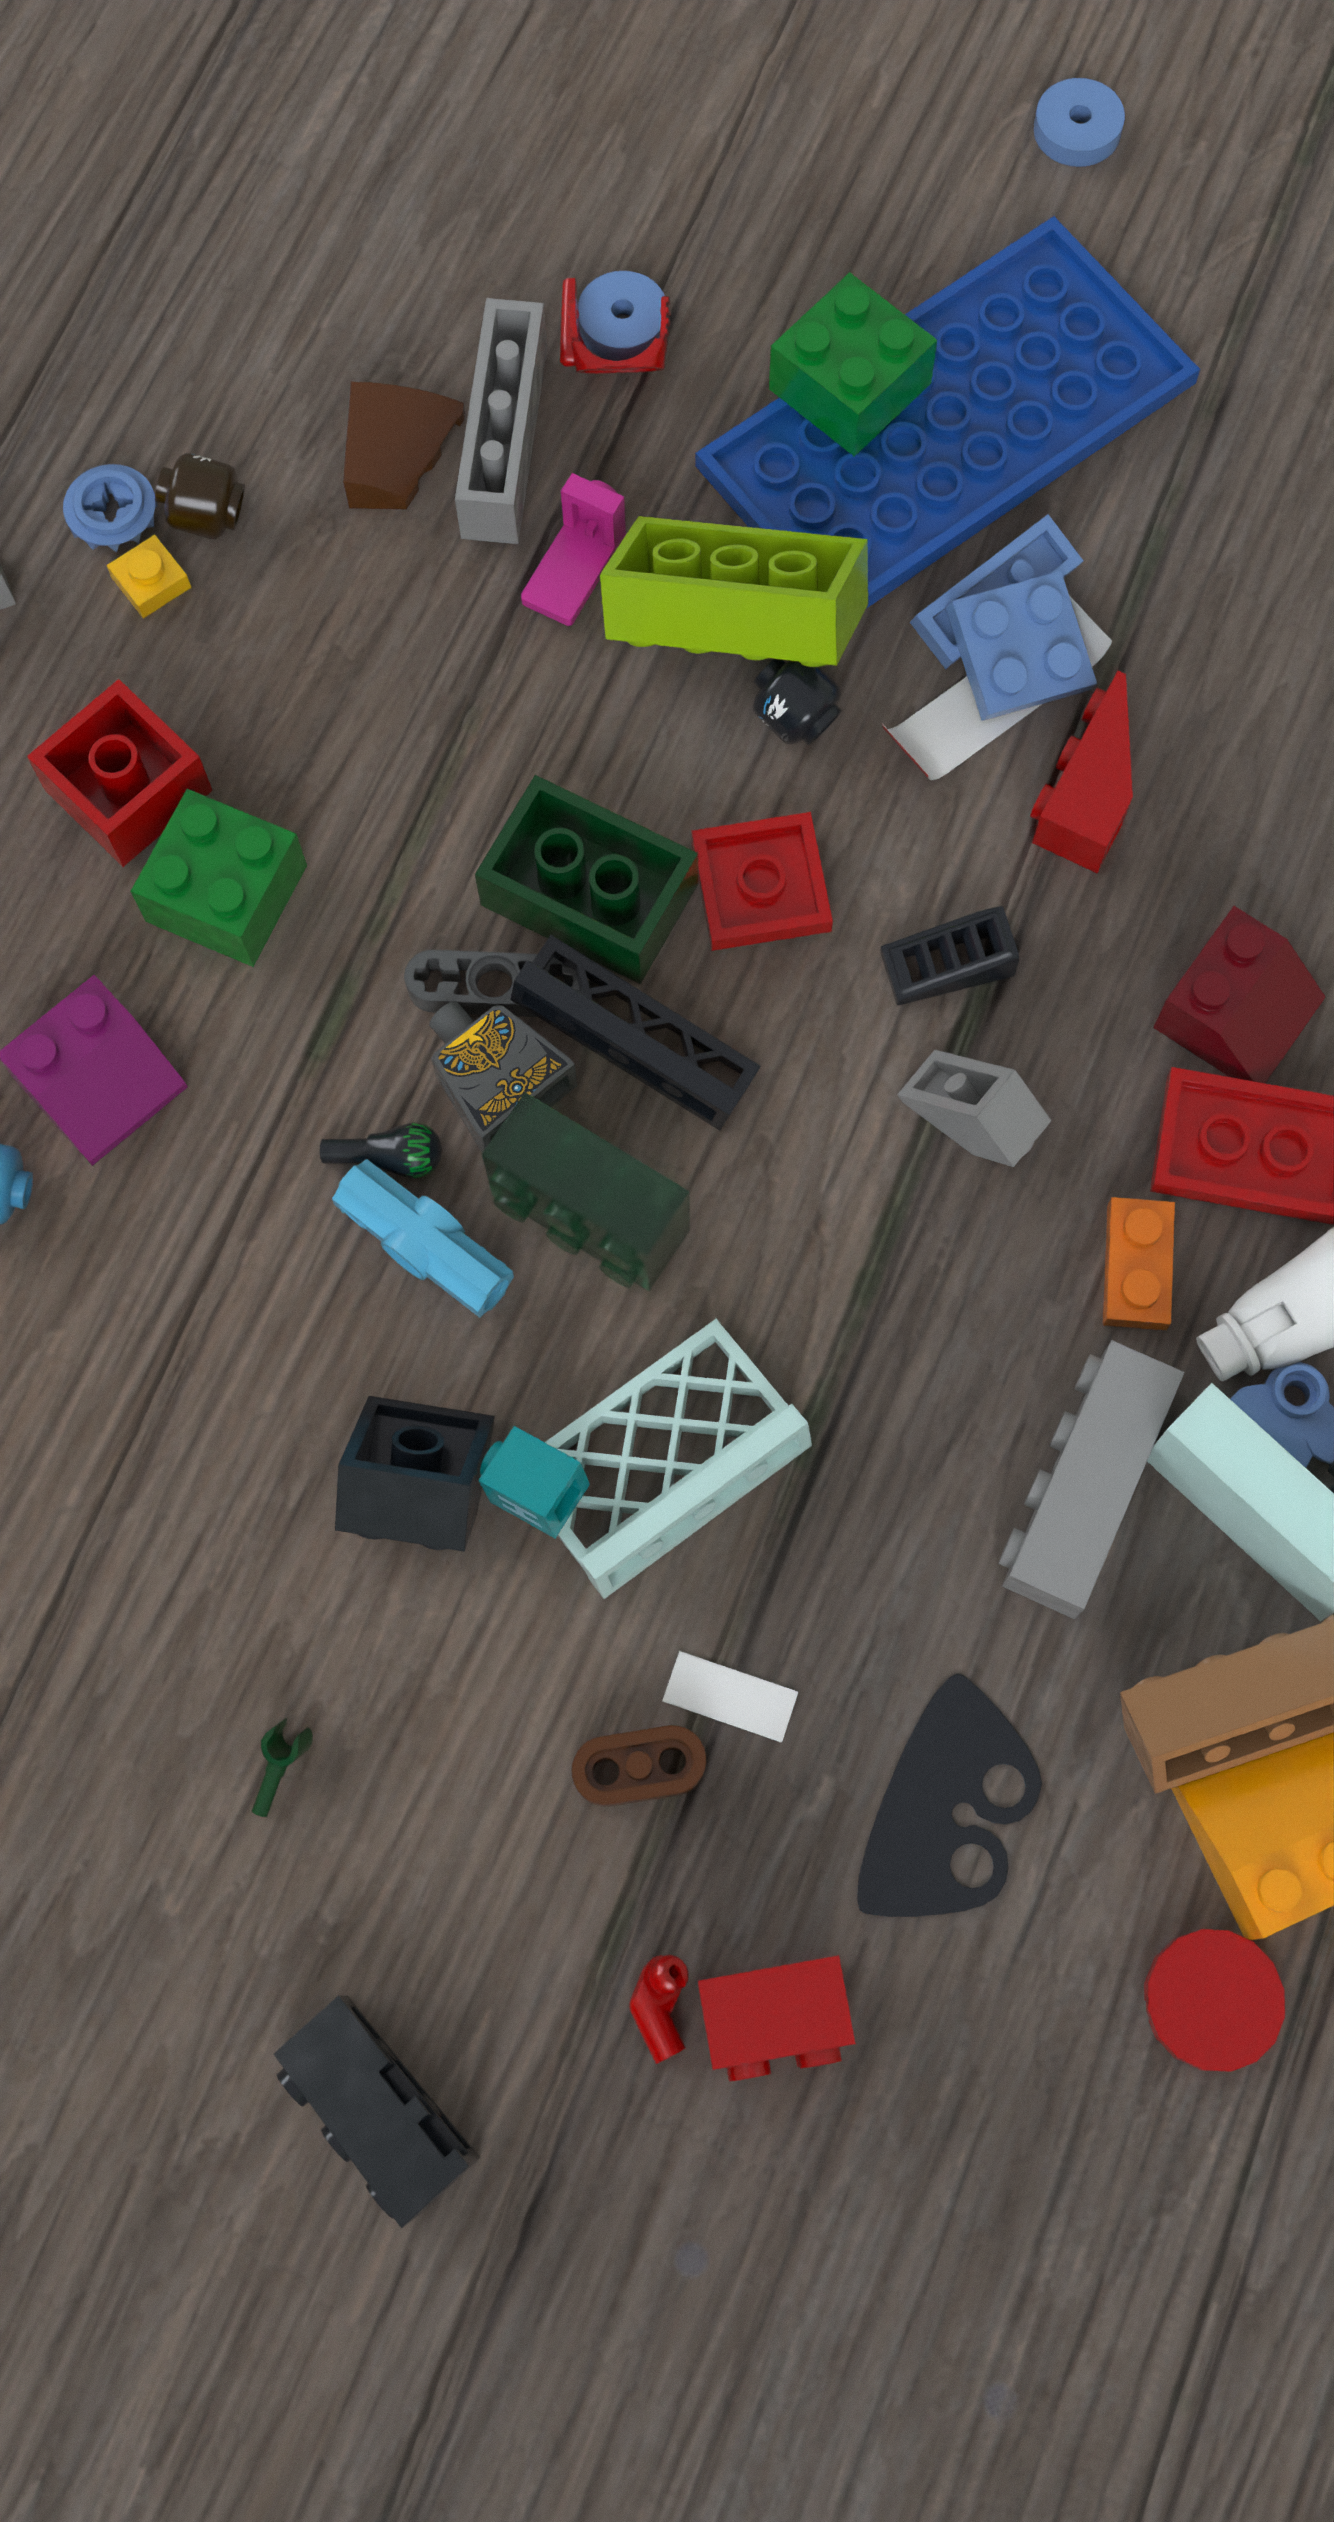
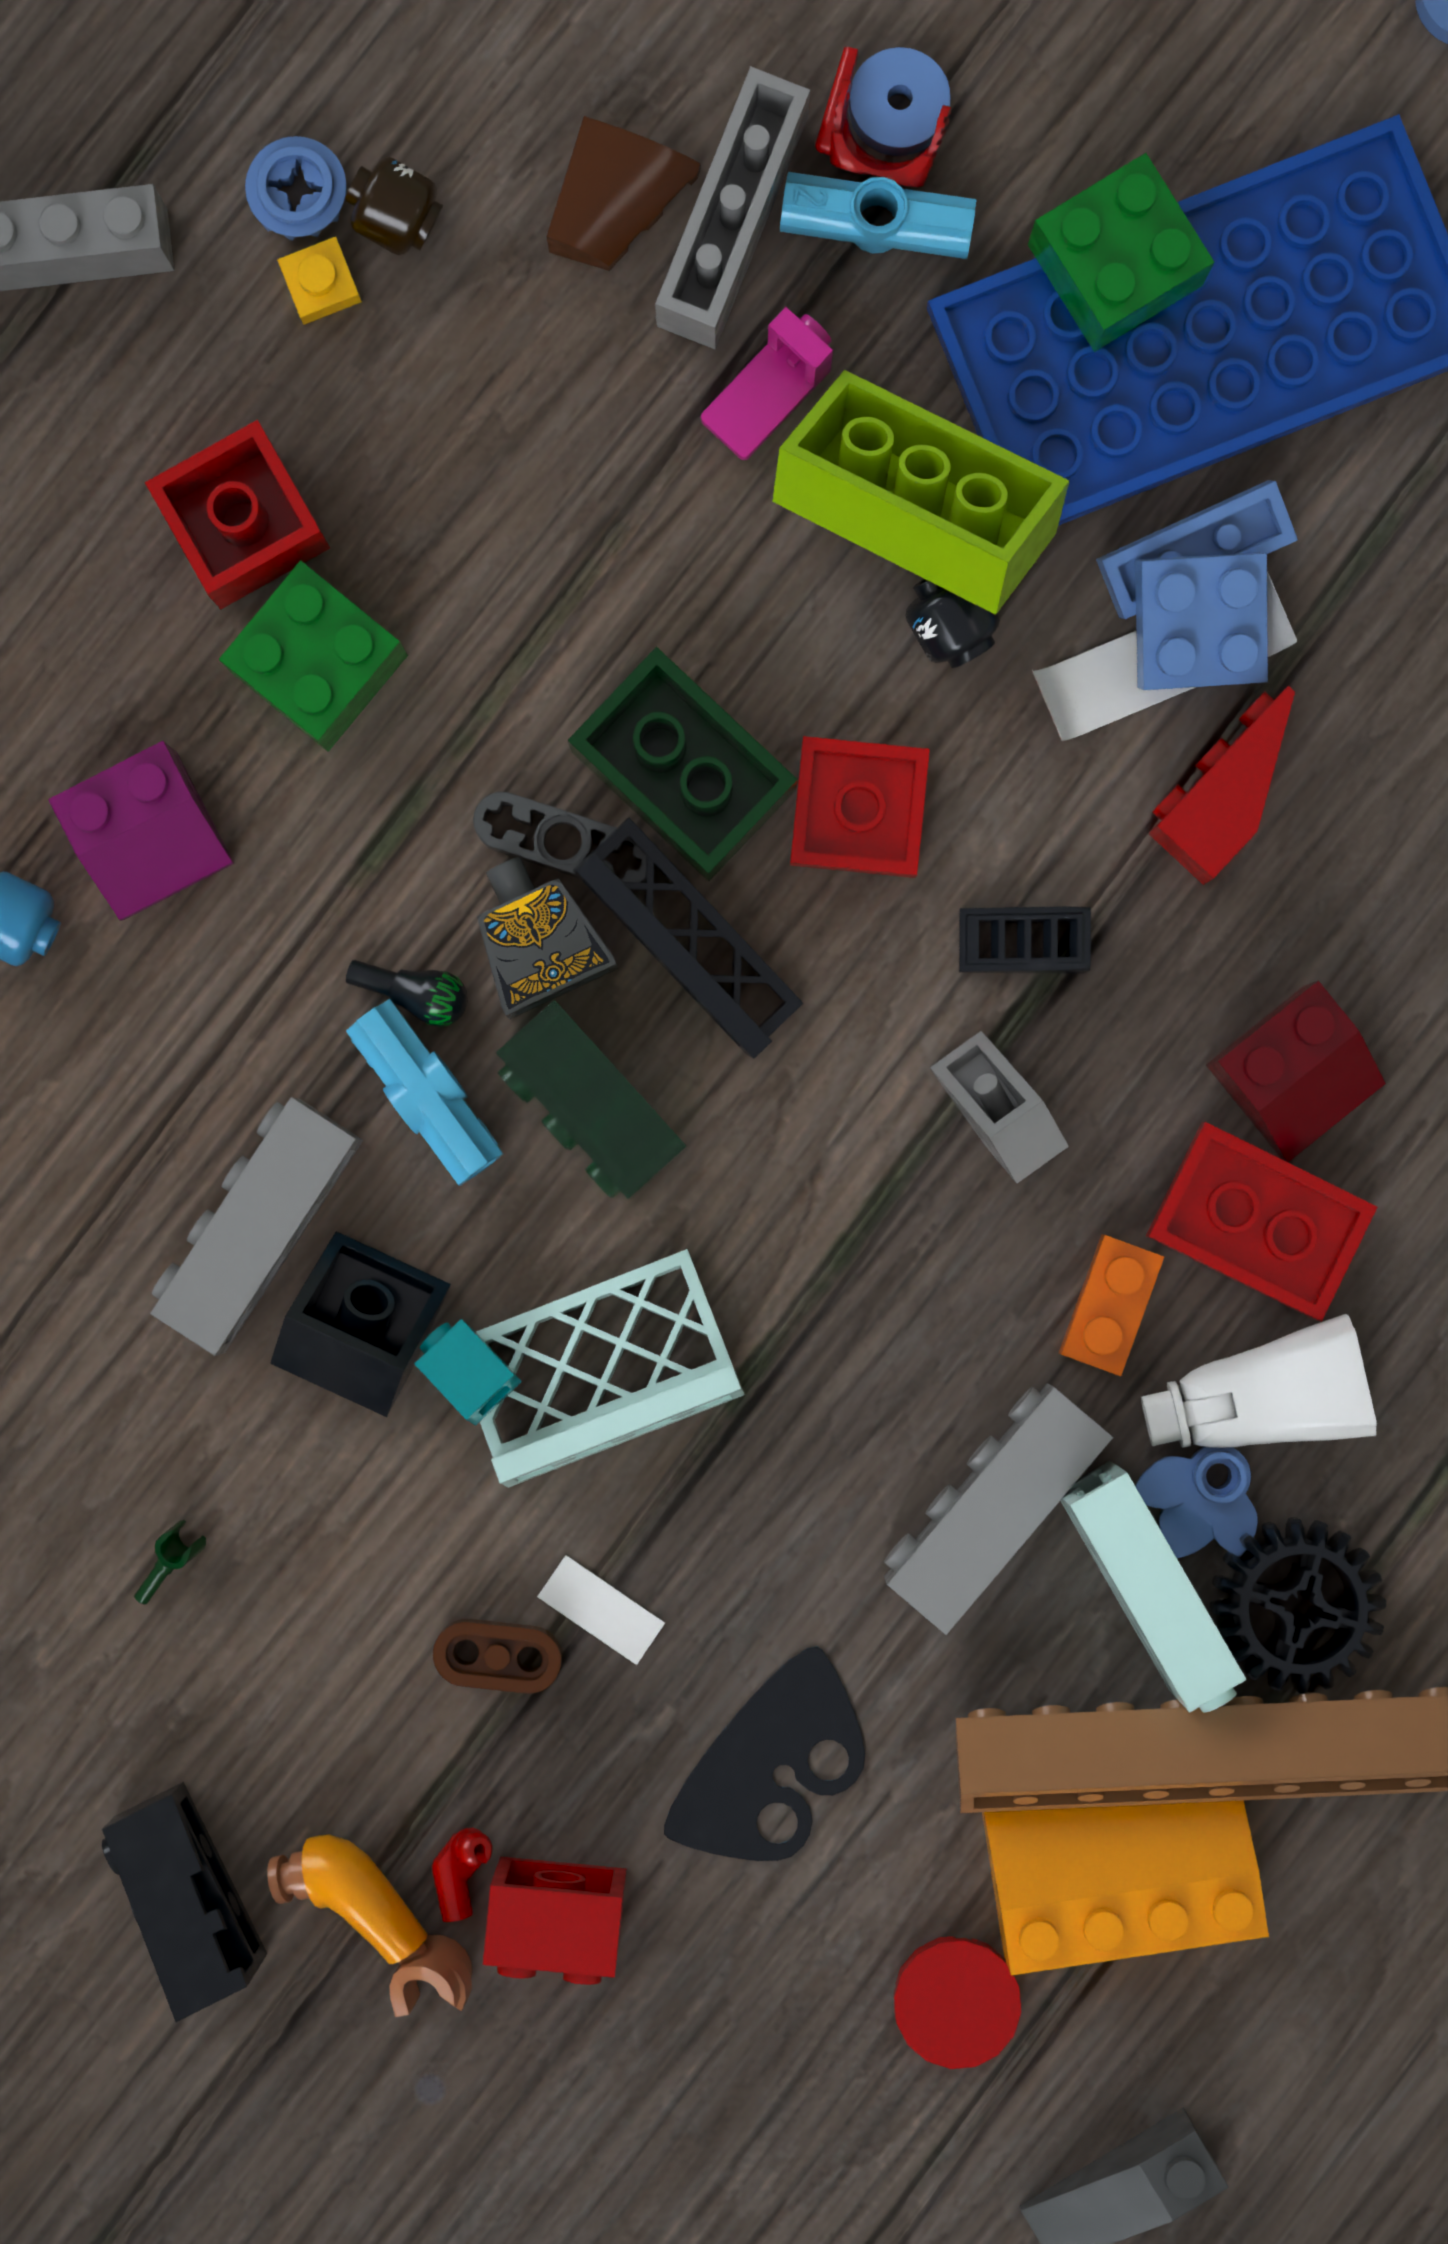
camera: 15 degrees right, 15 degrees up
none -> light grey brick [150,1097,363,1356]
none -> piece [267,1834,472,2017]
none -> medium azure piece [780,172,976,259]

